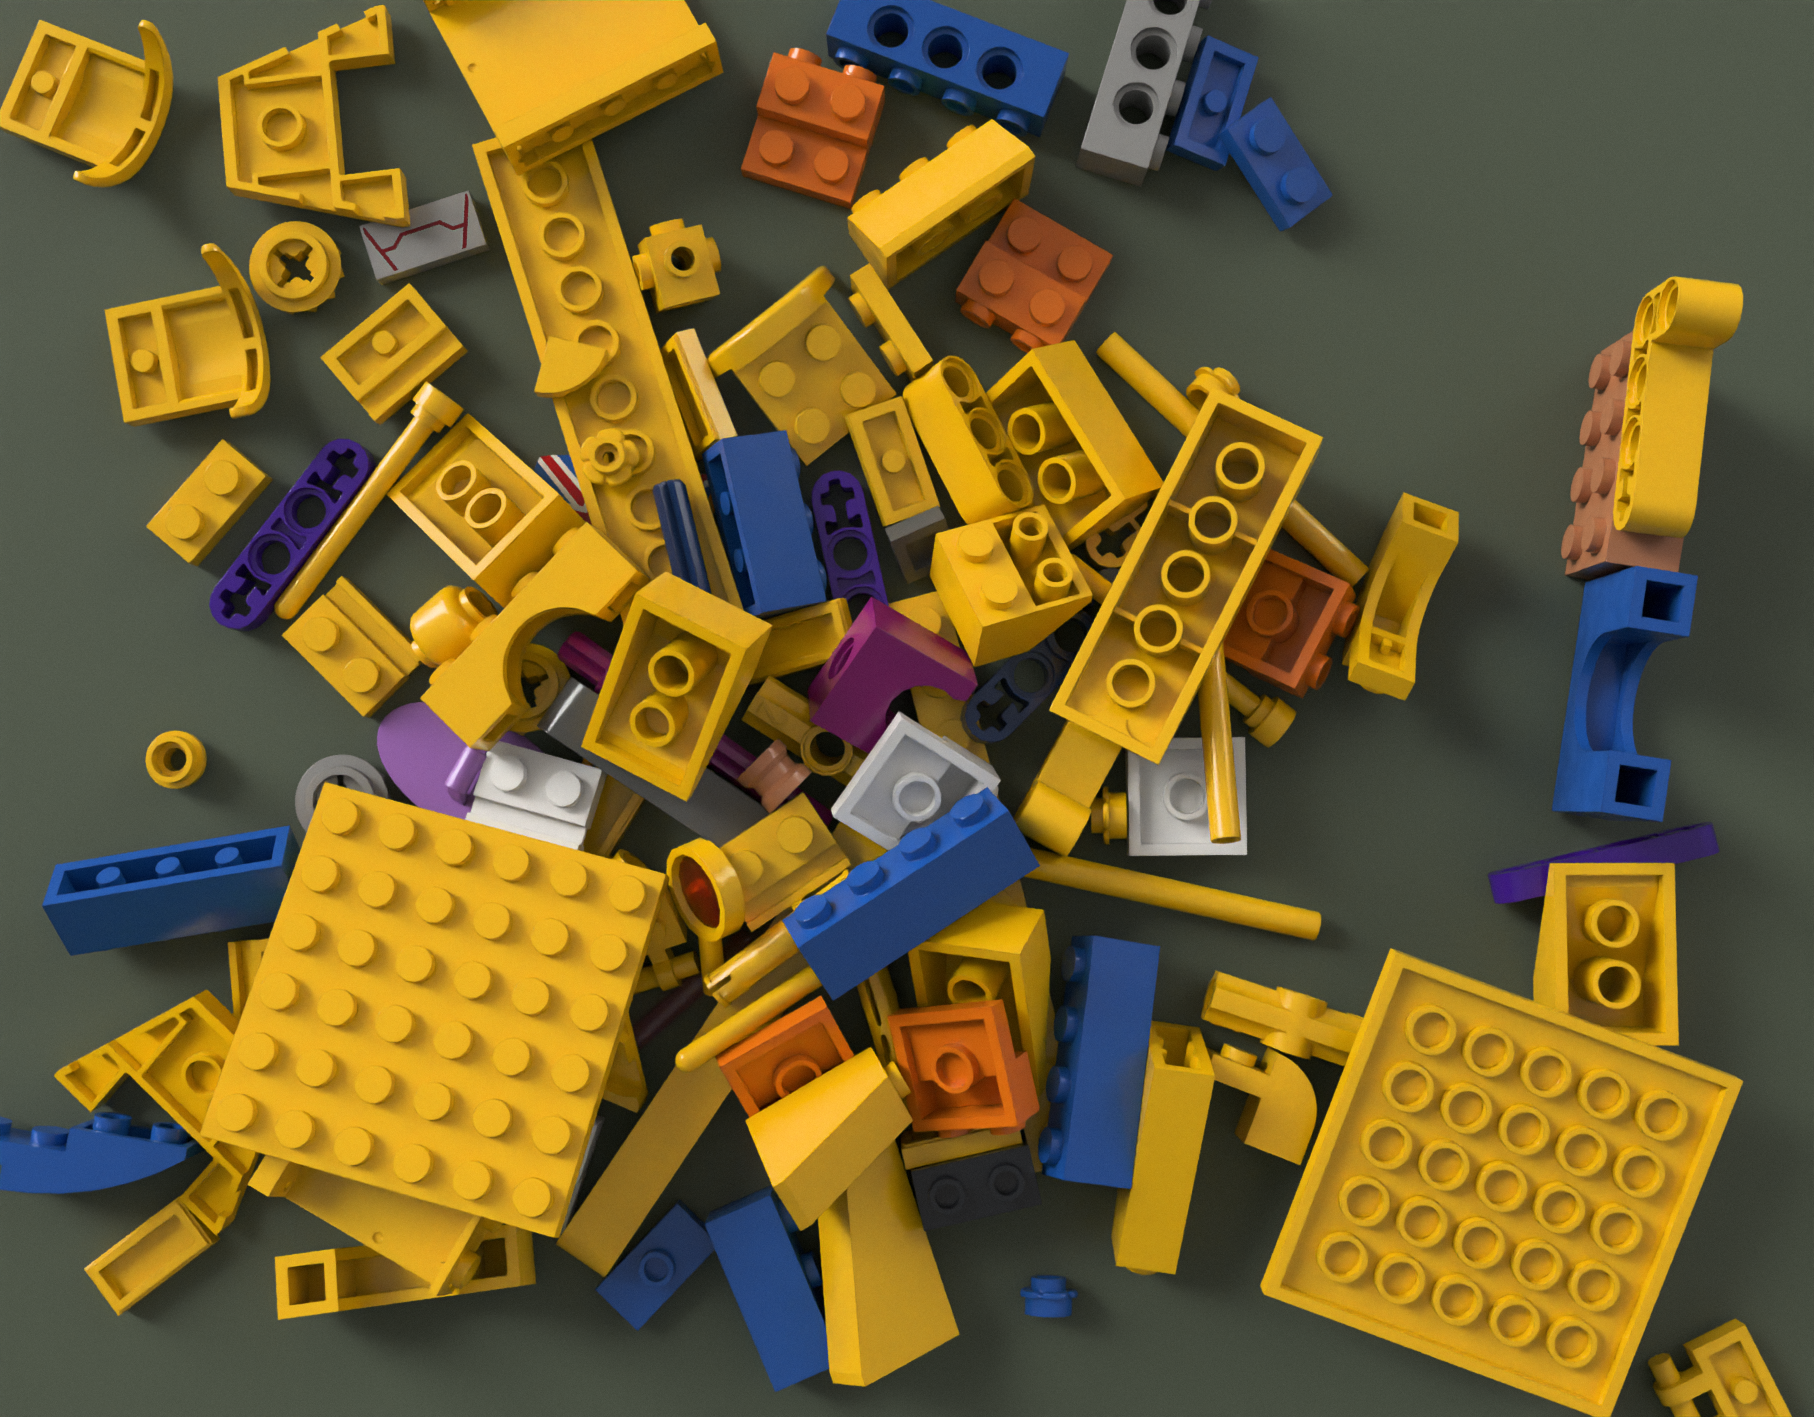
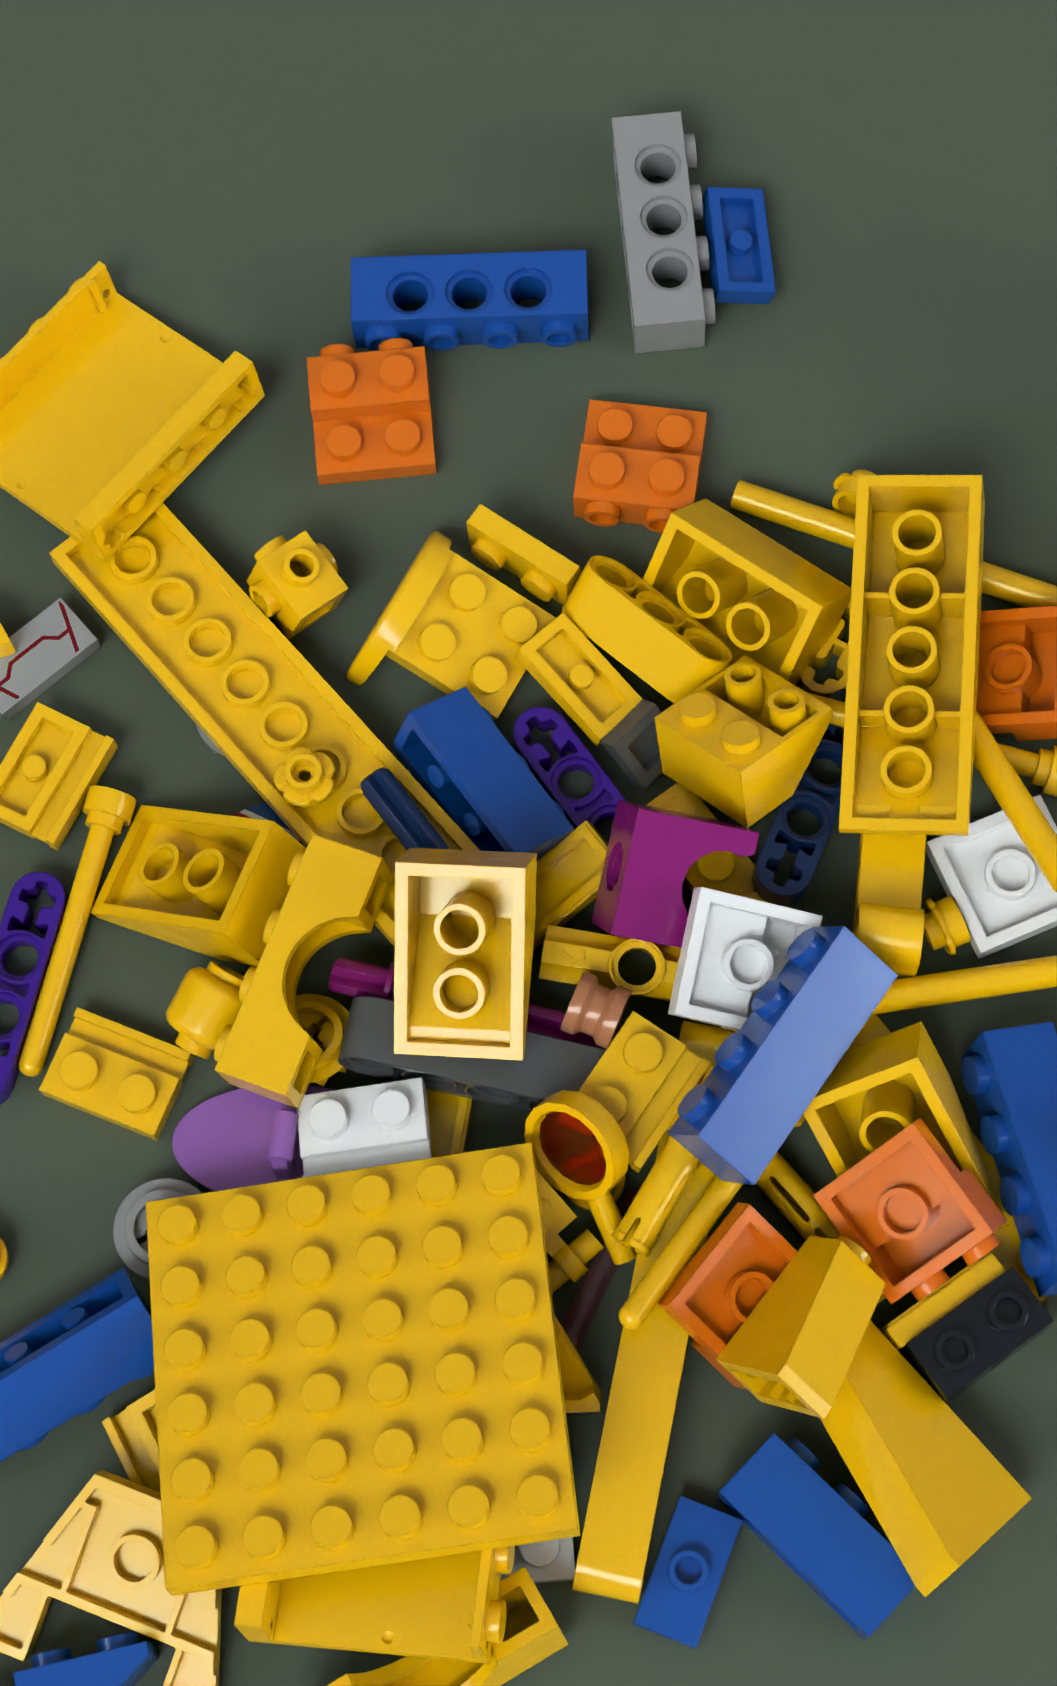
camera: 20 degrees left, 15 degrees down
yellow tile [534,335,609,398] -> none
yellow tile [660,328,737,461] -> none
yellow slope [847,119,1036,290] -> none
blue plate [1218,97,1333,232] -> none

